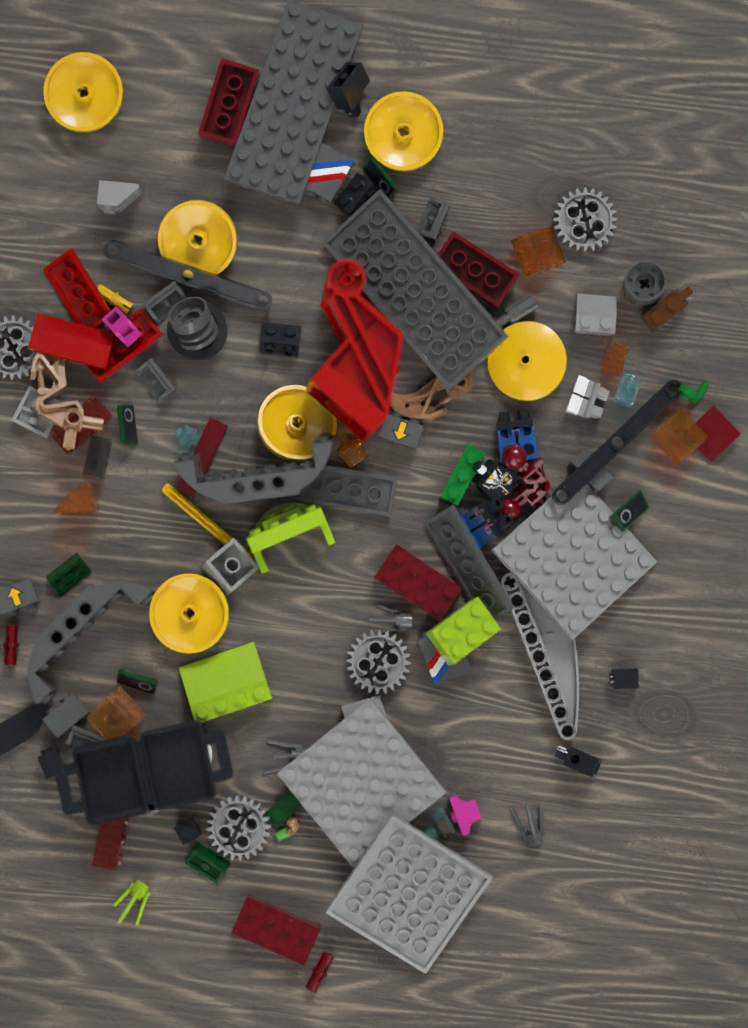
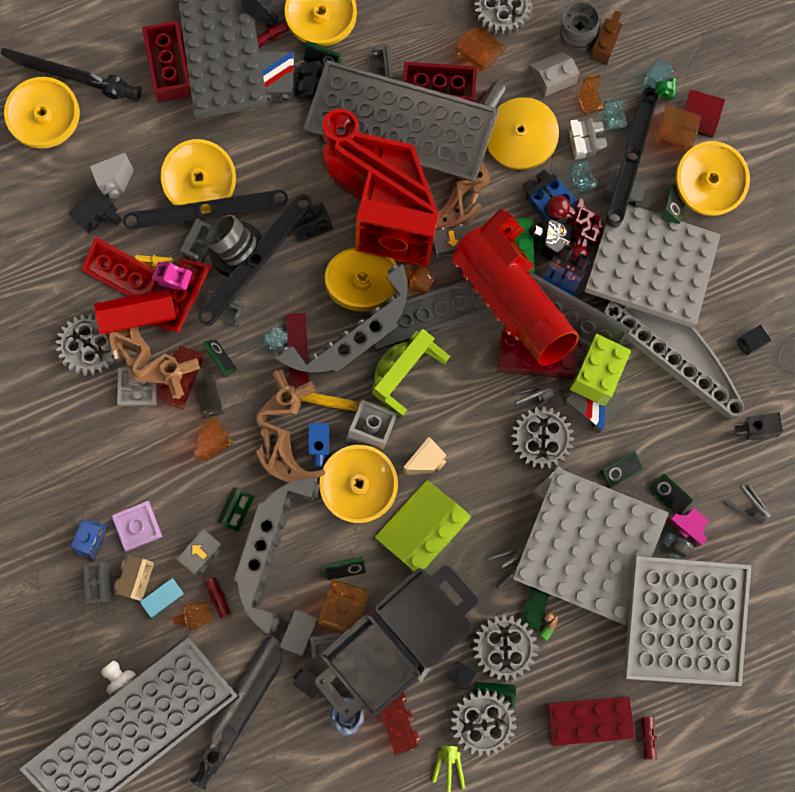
camera: 30 degrees left, 10 degrees down
none -> black piece [0,48,142,103]
none -> black hinge [68,187,122,233]
none -> black beam [198,194,312,326]
none -> medium nougat piece [256,369,326,483]
none -> dark red pin [257,20,290,48]
none -> blue torso [309,423,331,466]
none -> sand blue hair [329,696,364,735]
none -> tan slope [403,437,446,476]
none -> red piece [451,208,579,366]
none -> light grey gear [451,688,517,756]
none -> clear light blue bracket [571,160,598,193]
none -> slope [600,451,643,488]
none -> clear light blue brick [643,59,674,88]
none -> slope [649,474,693,515]
none -> yellow dish [675,141,750,216]

